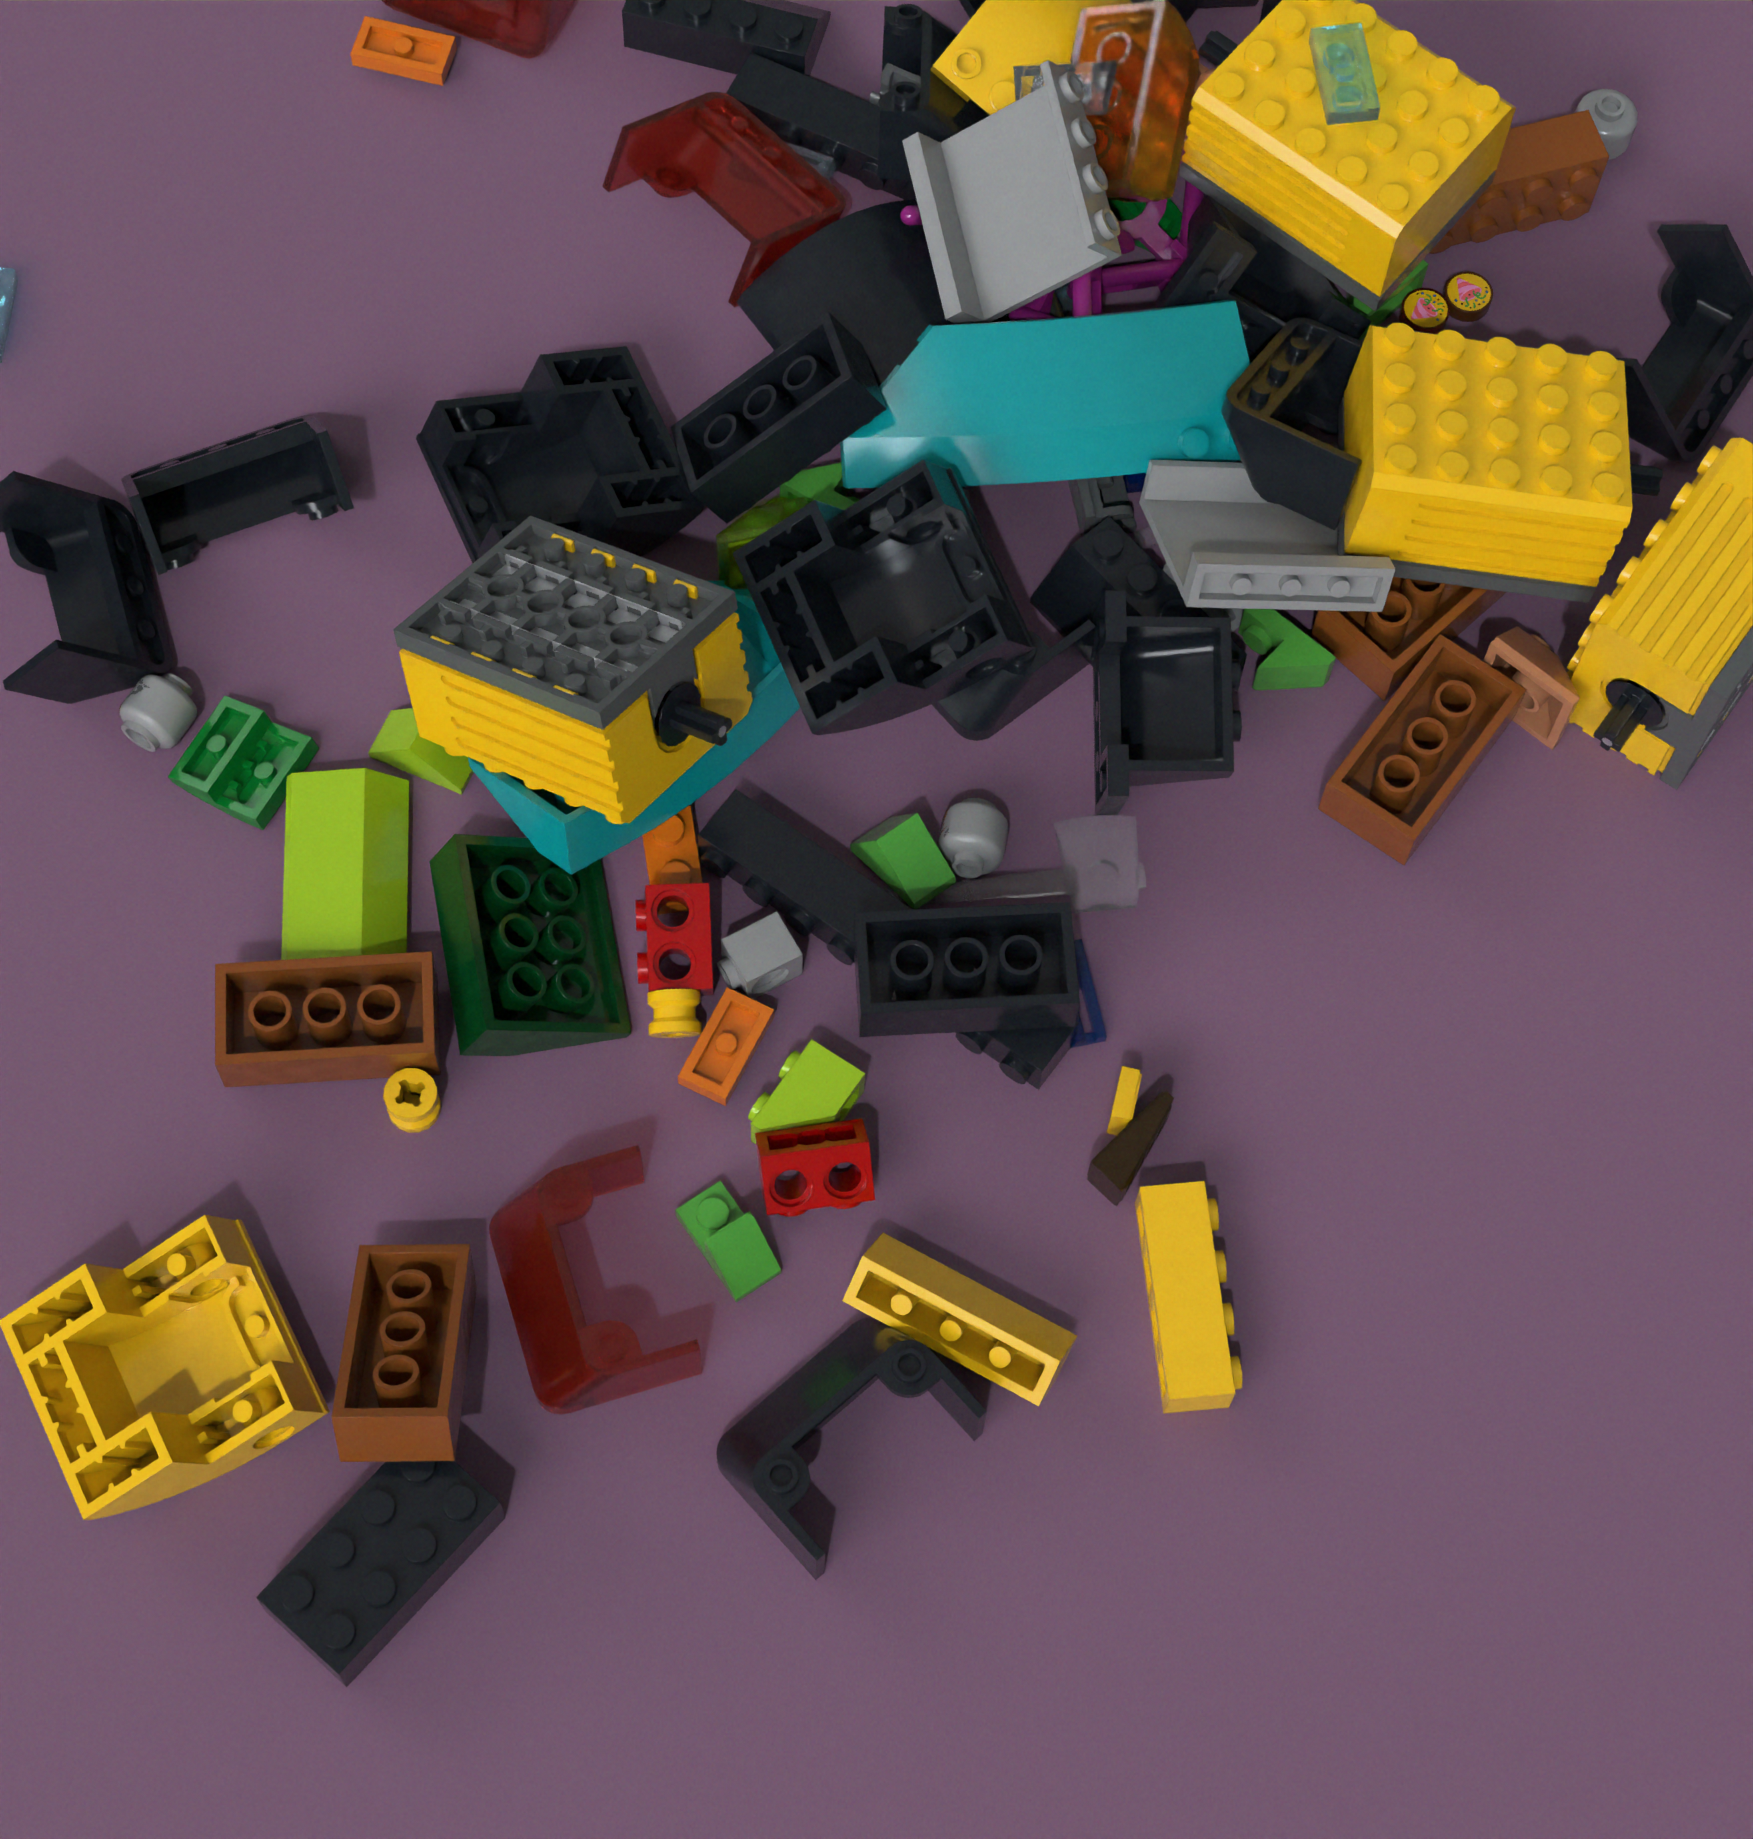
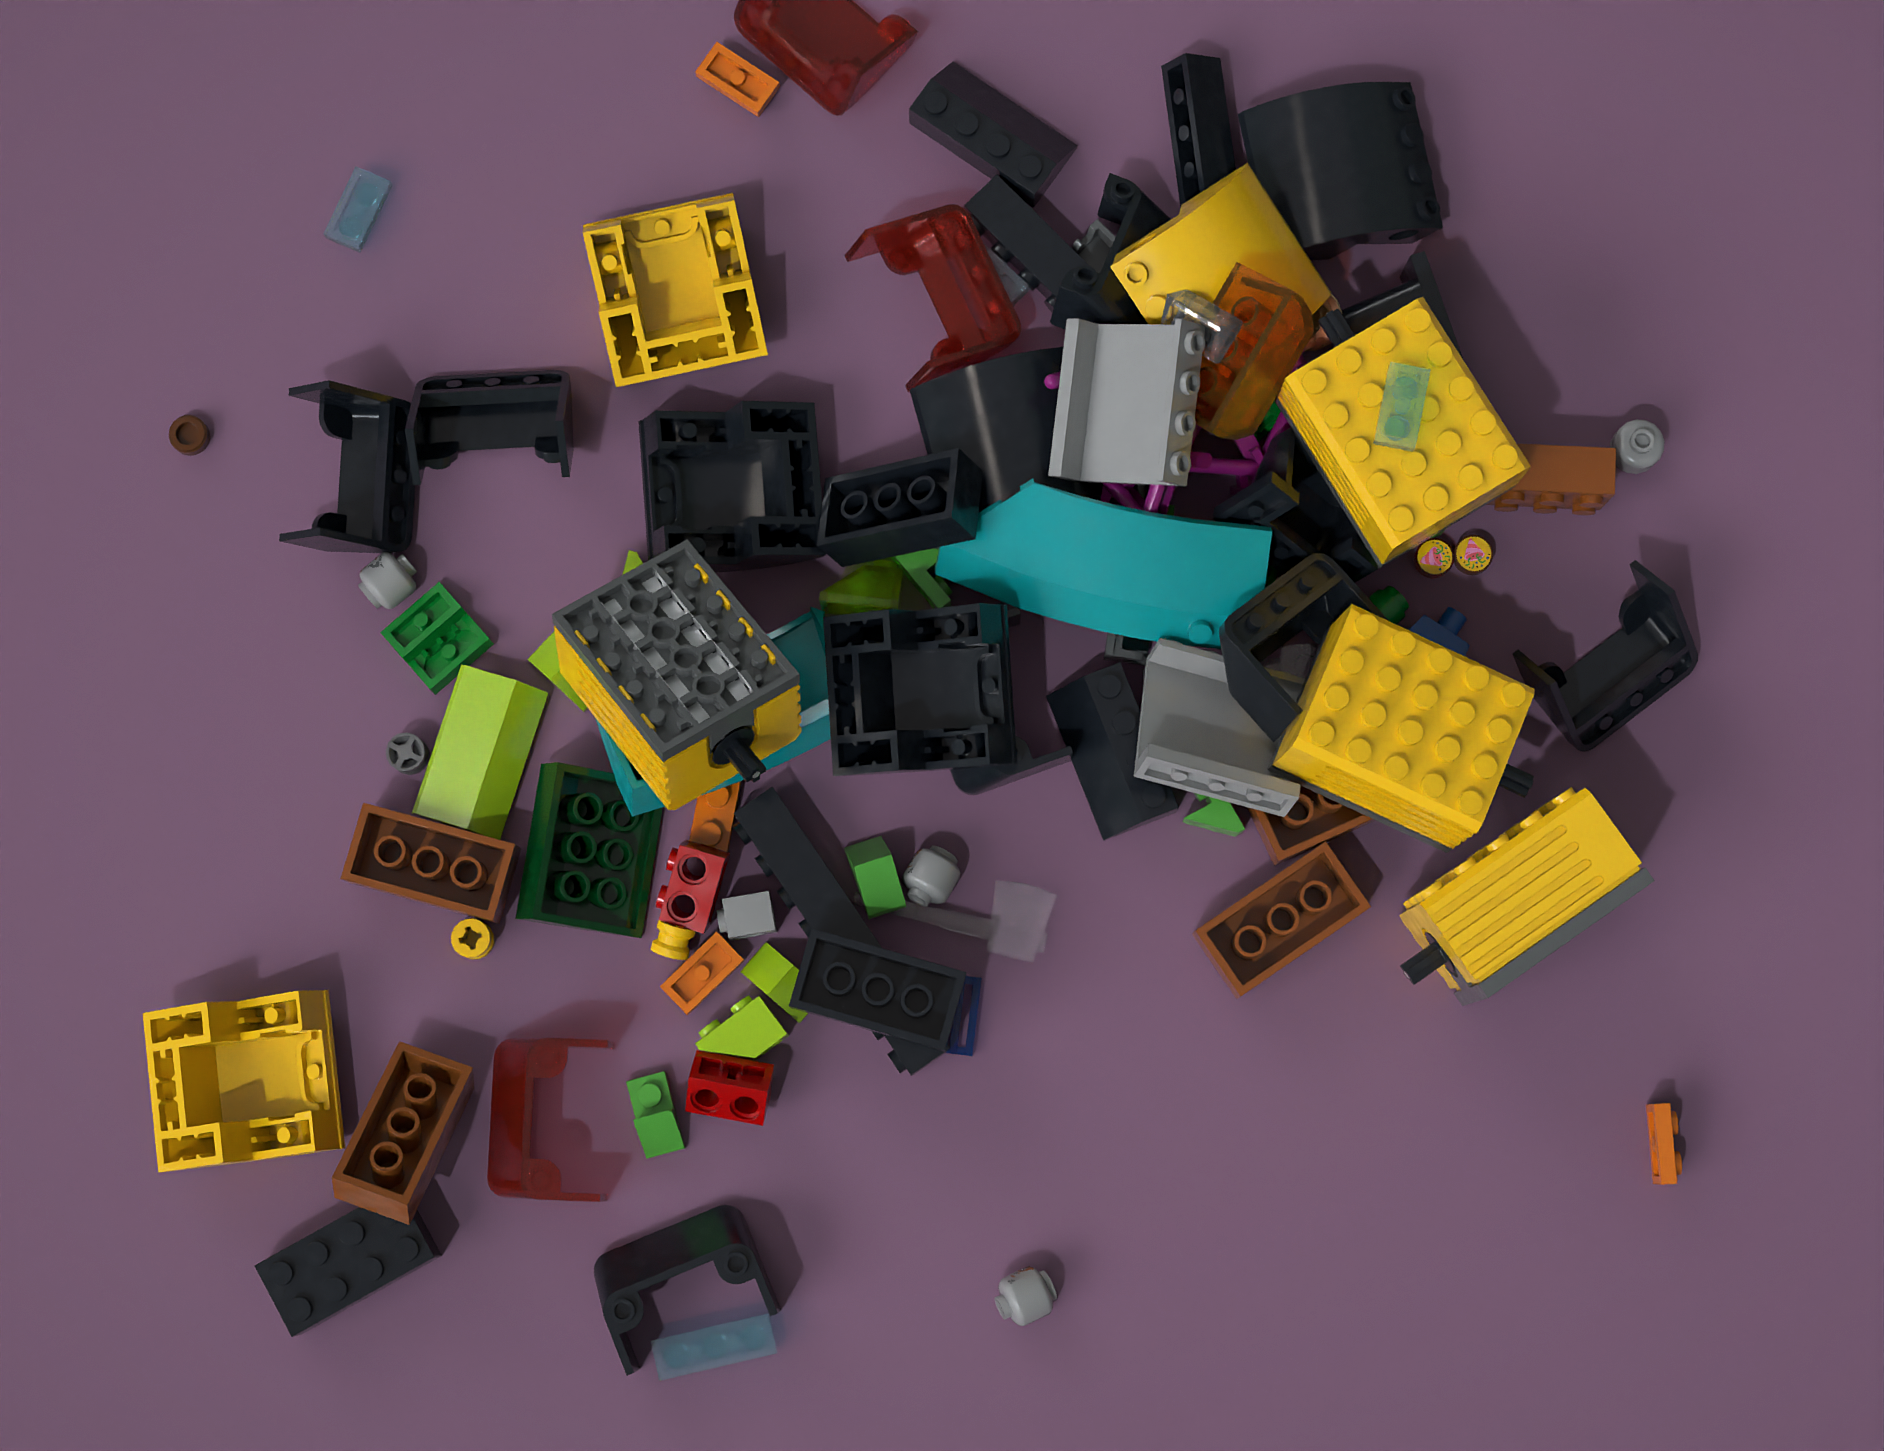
camera: 25 degrees right, 15 degrees up
yellow brick [842,1233,1077,1406] -> none
dark brown slope [1087,1091,1174,1206] -> none
black windscreen [1092,590,1242,818] -> none
yellow tile [1107,1066,1142,1136] -> none
yellow brick [1135,1181,1242,1414] -> none
nougat slope [1483,626,1580,750] -> none
none -> flat silver wheel [386,732,430,775]
none -> yellow slope [582,192,768,387]
none -> clear light blue plate [651,1313,778,1381]
none -> lime slope [740,942,809,1023]
none -> light grey head [994,1266,1057,1326]

